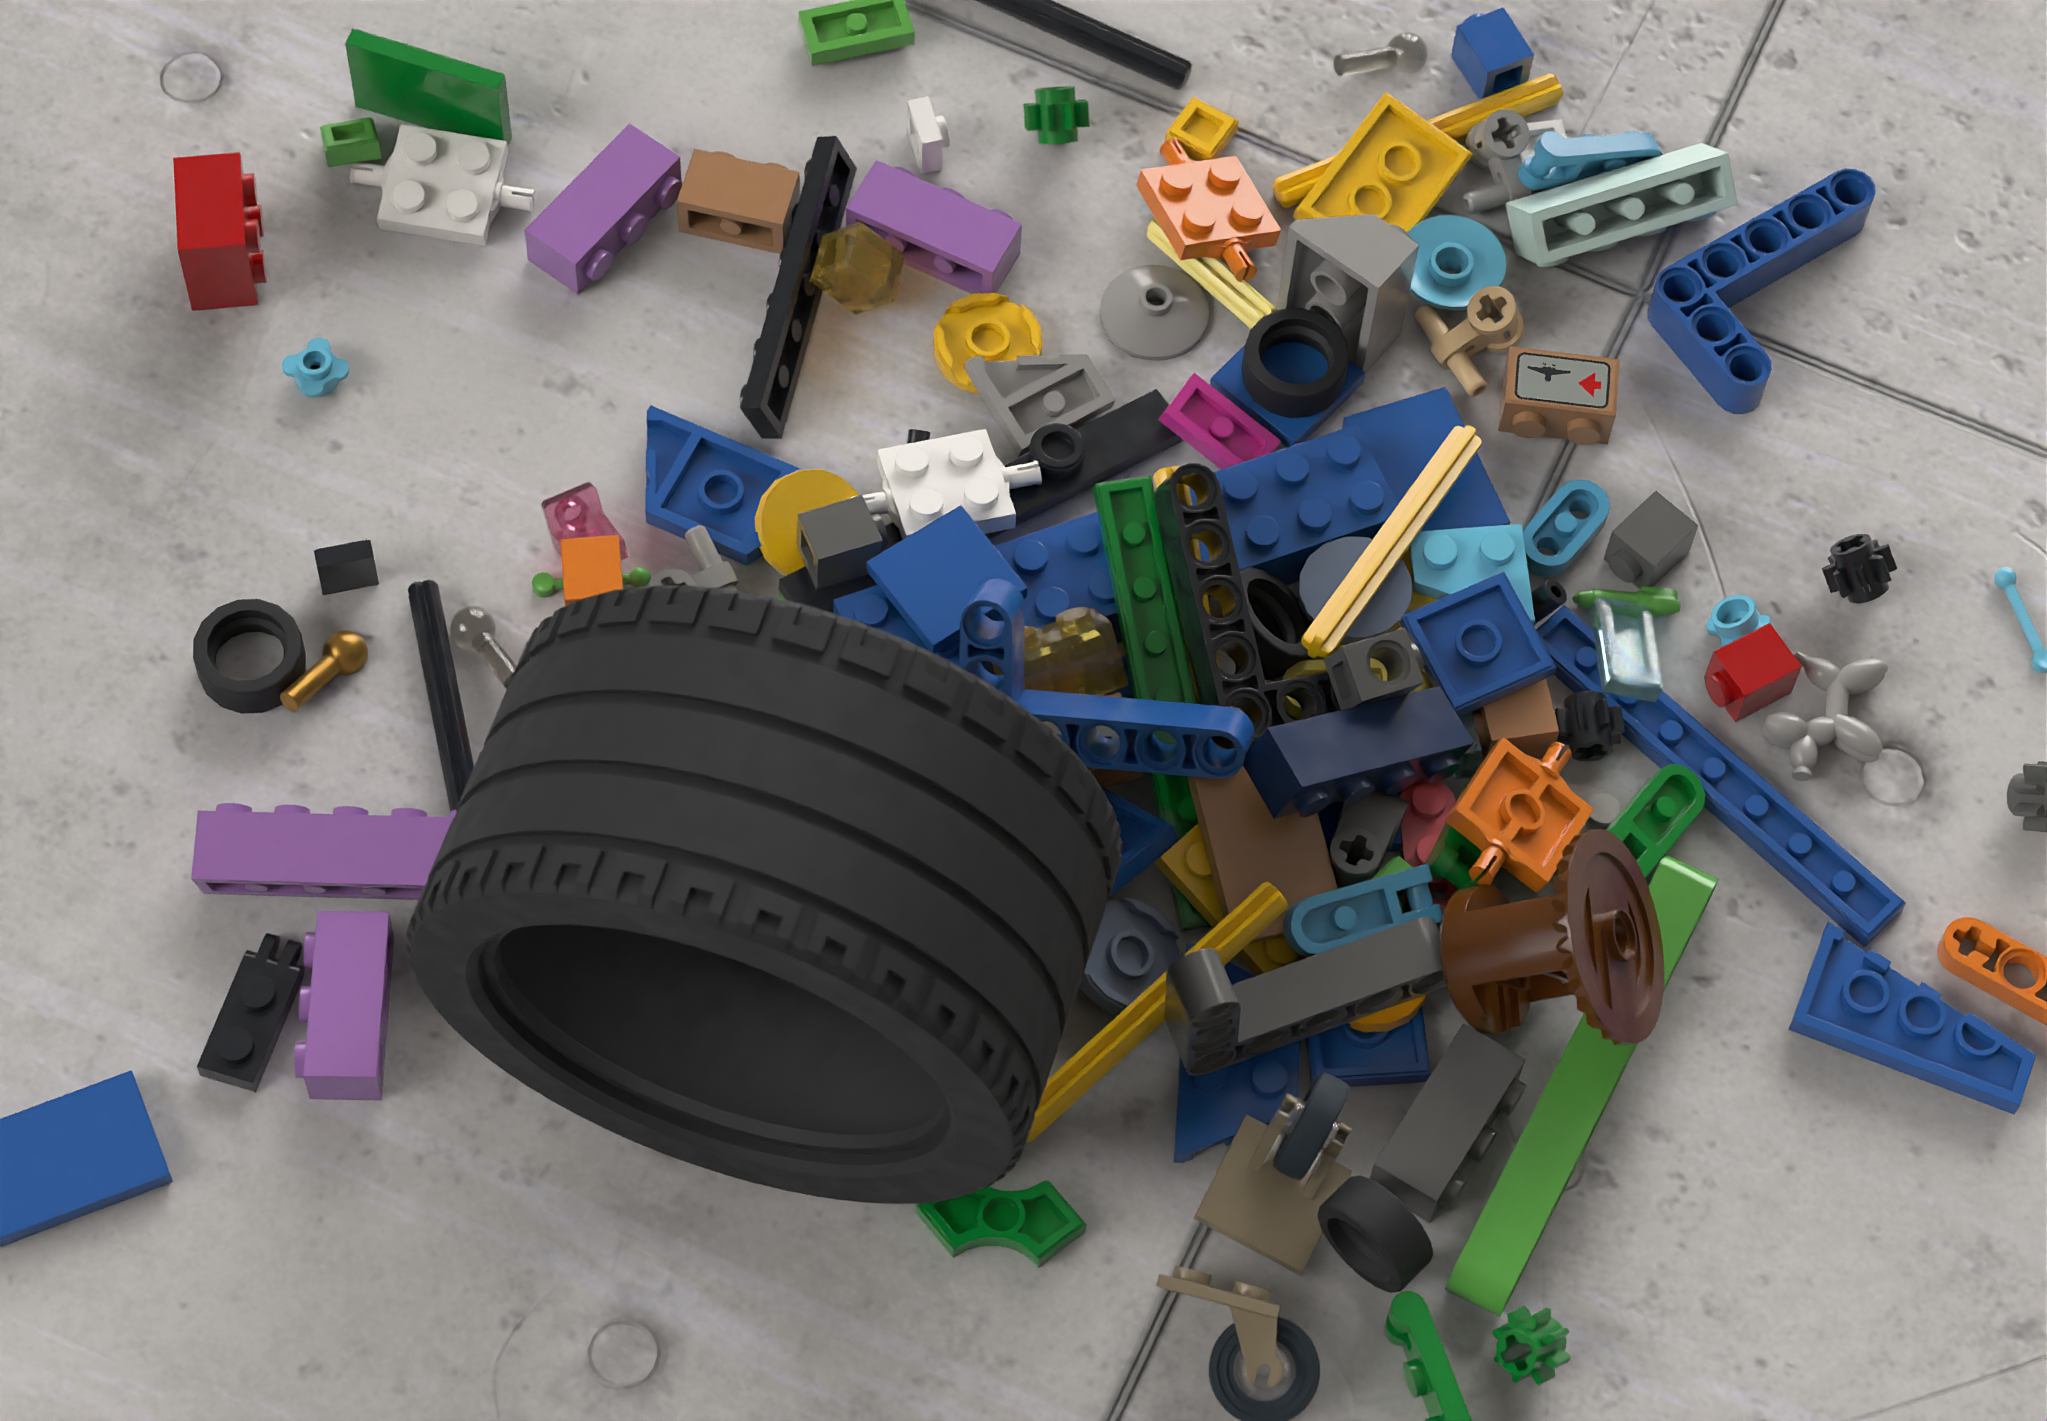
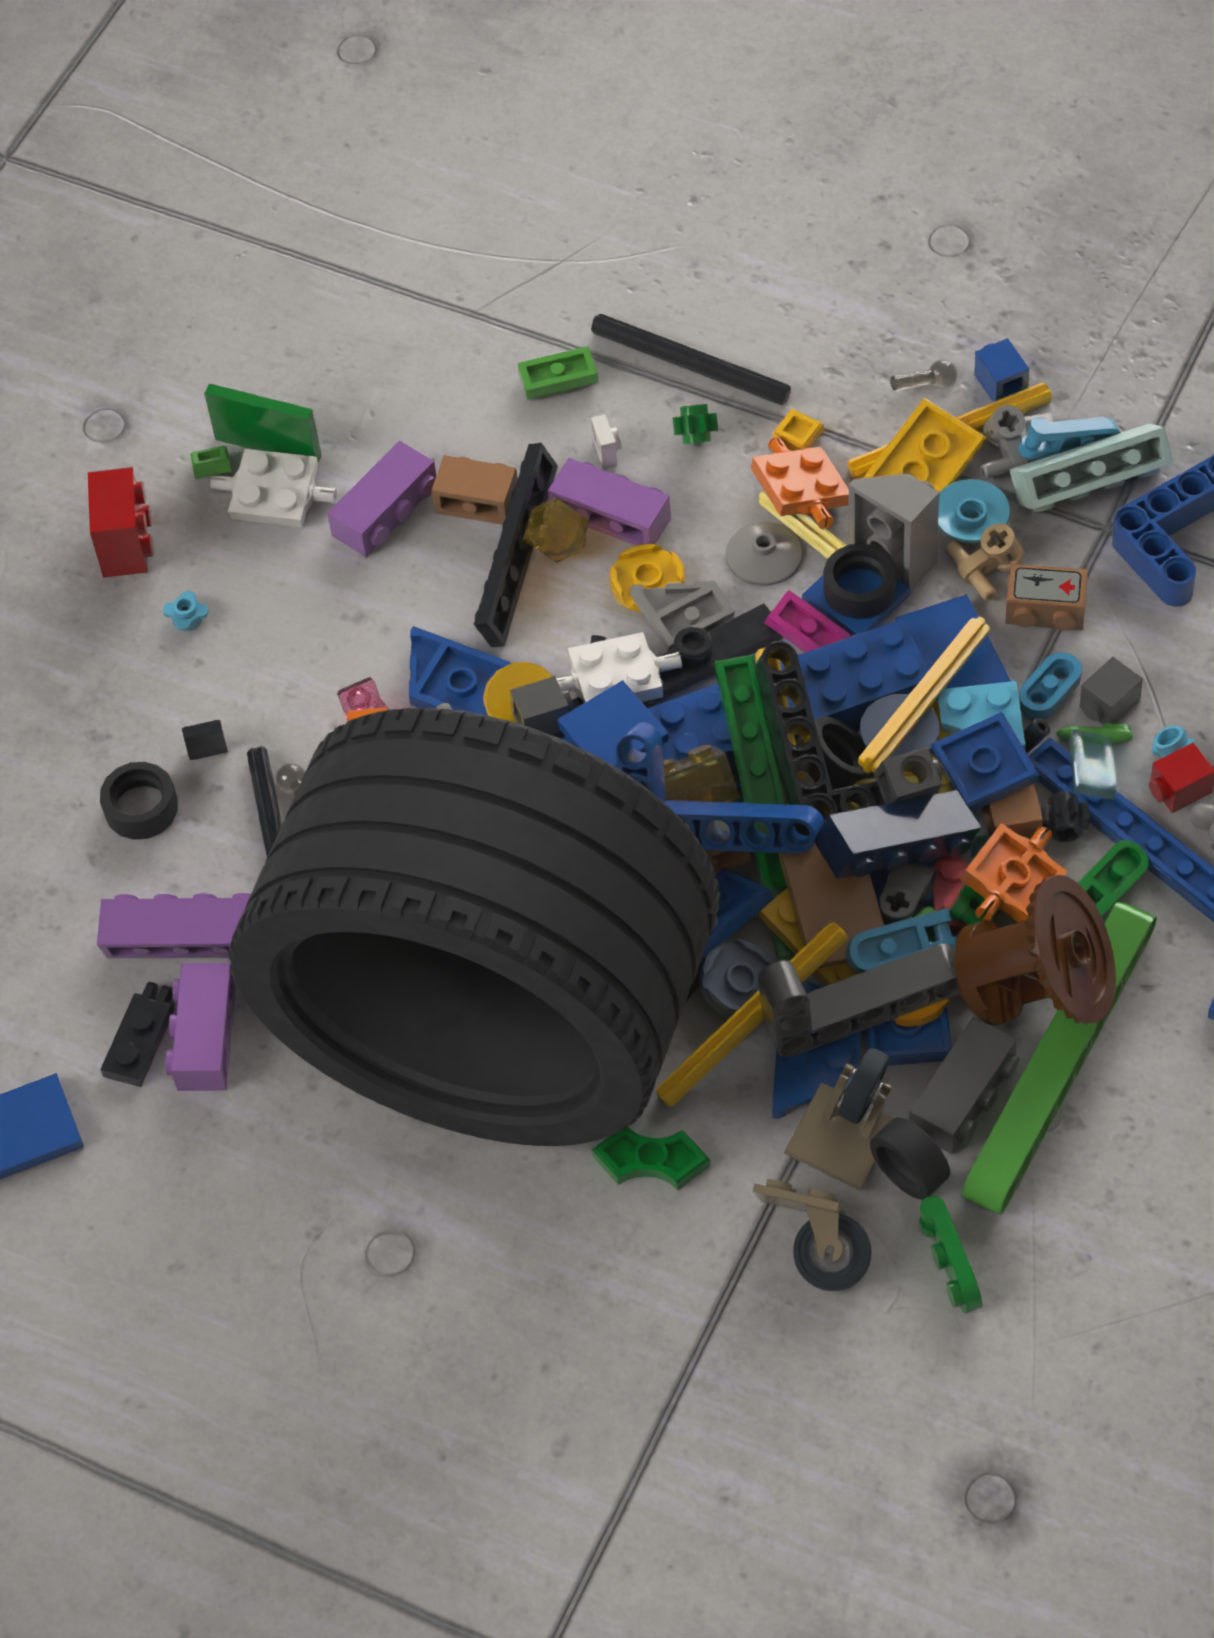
camera: 10 degrees right, 5 degrees down
pearl gold bar [280,630,368,712] -> none
green gear [1492,1306,1571,1385] -> none

